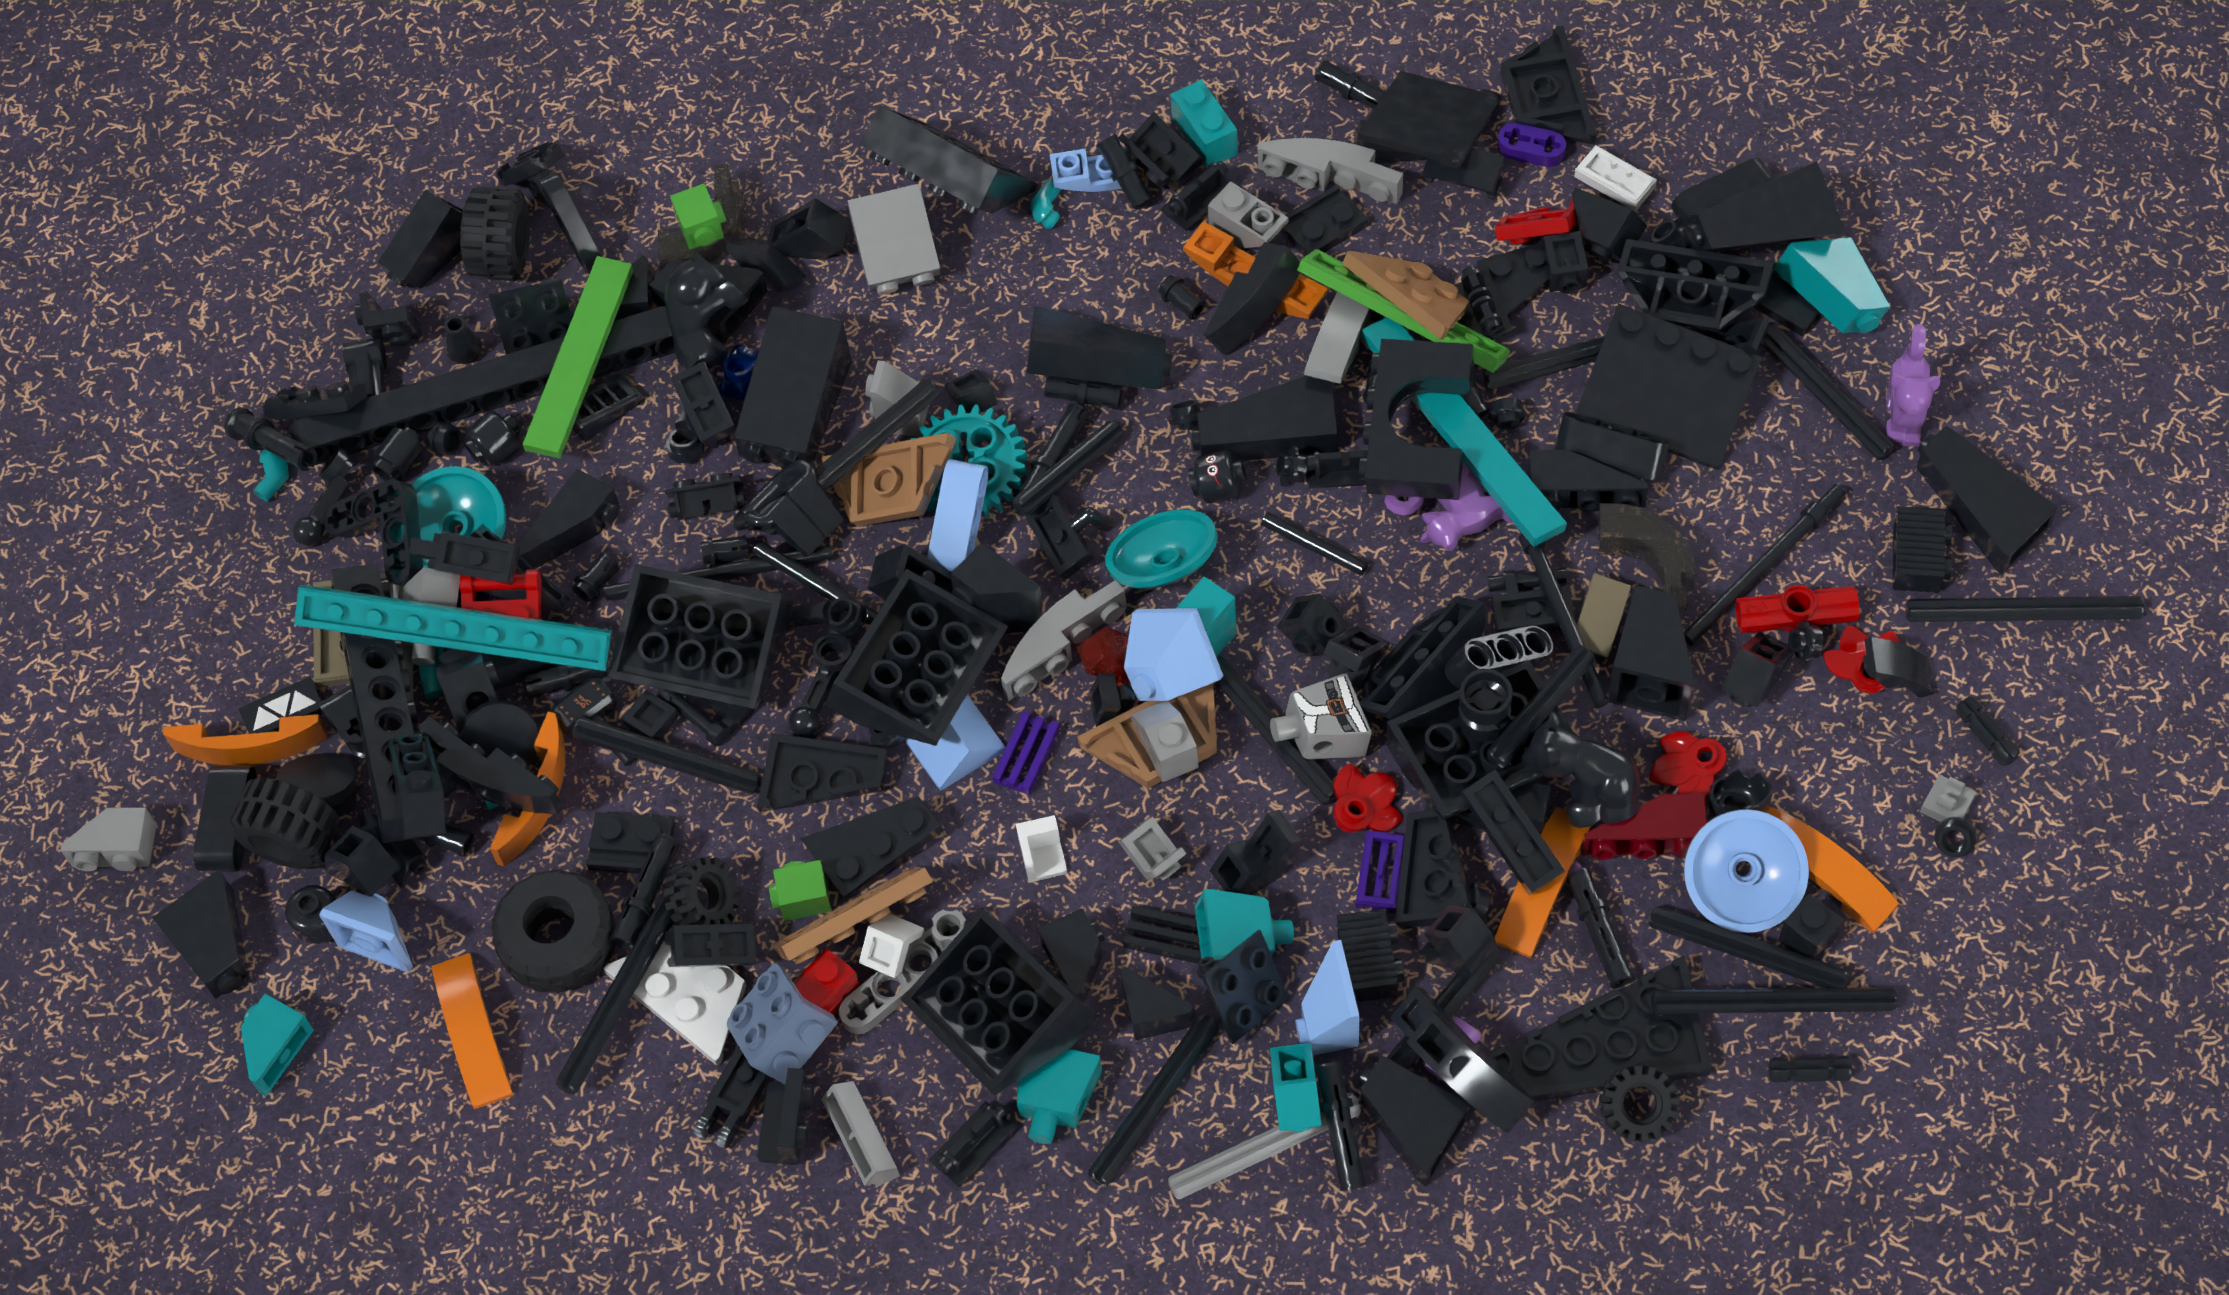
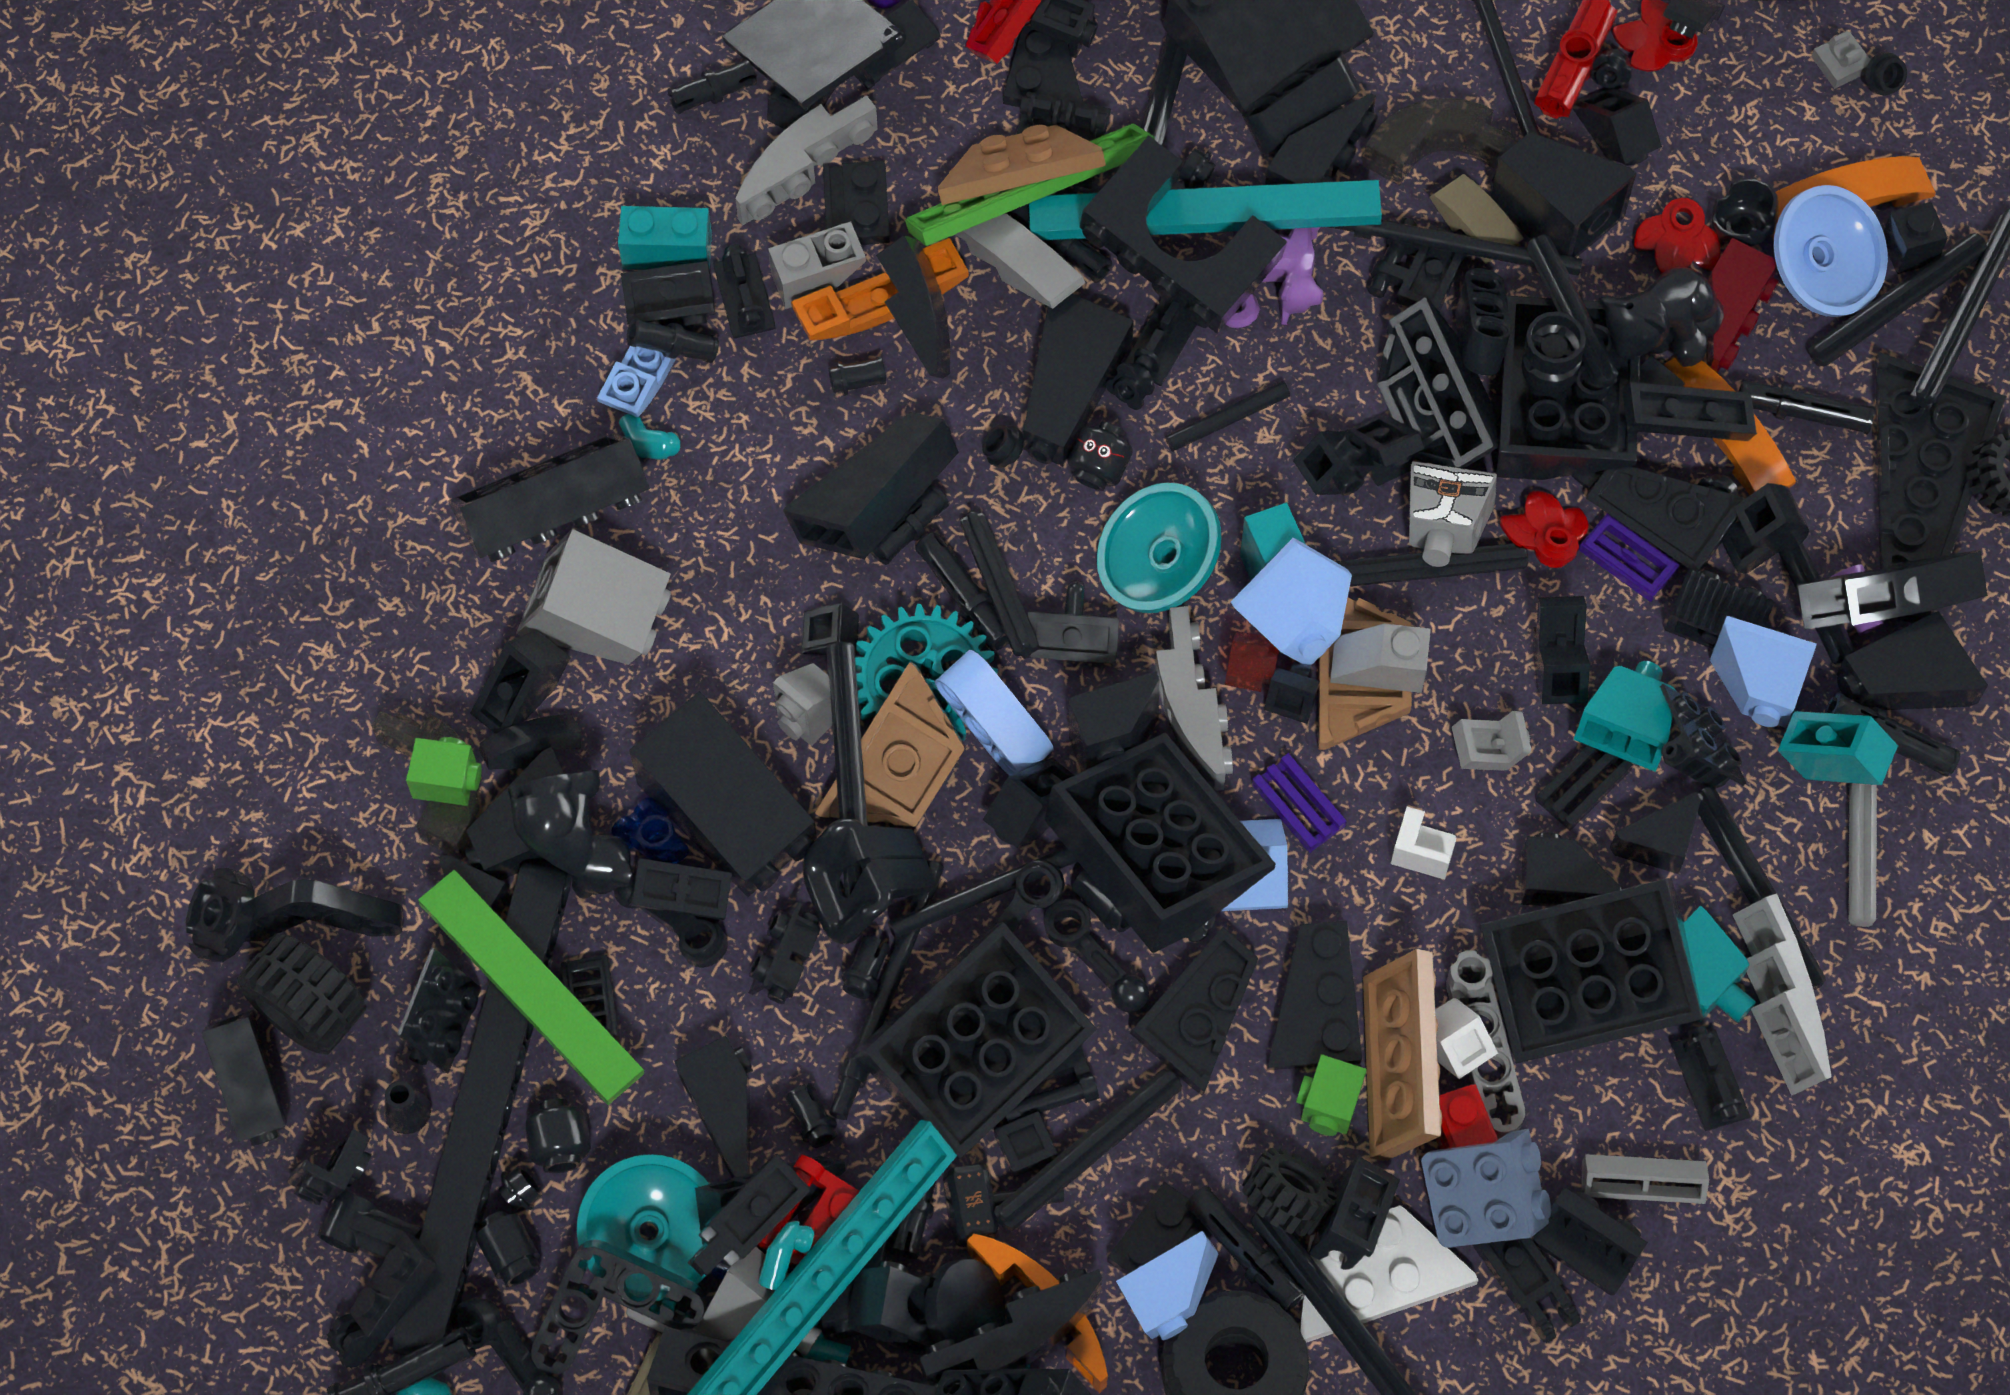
camera: 65 degrees left, 5 degrees up
none -> teal arm [758,1221,814,1290]
none -> light blue slope [1116,1231,1218,1340]
none -> light grey slope [1733,893,1831,1096]

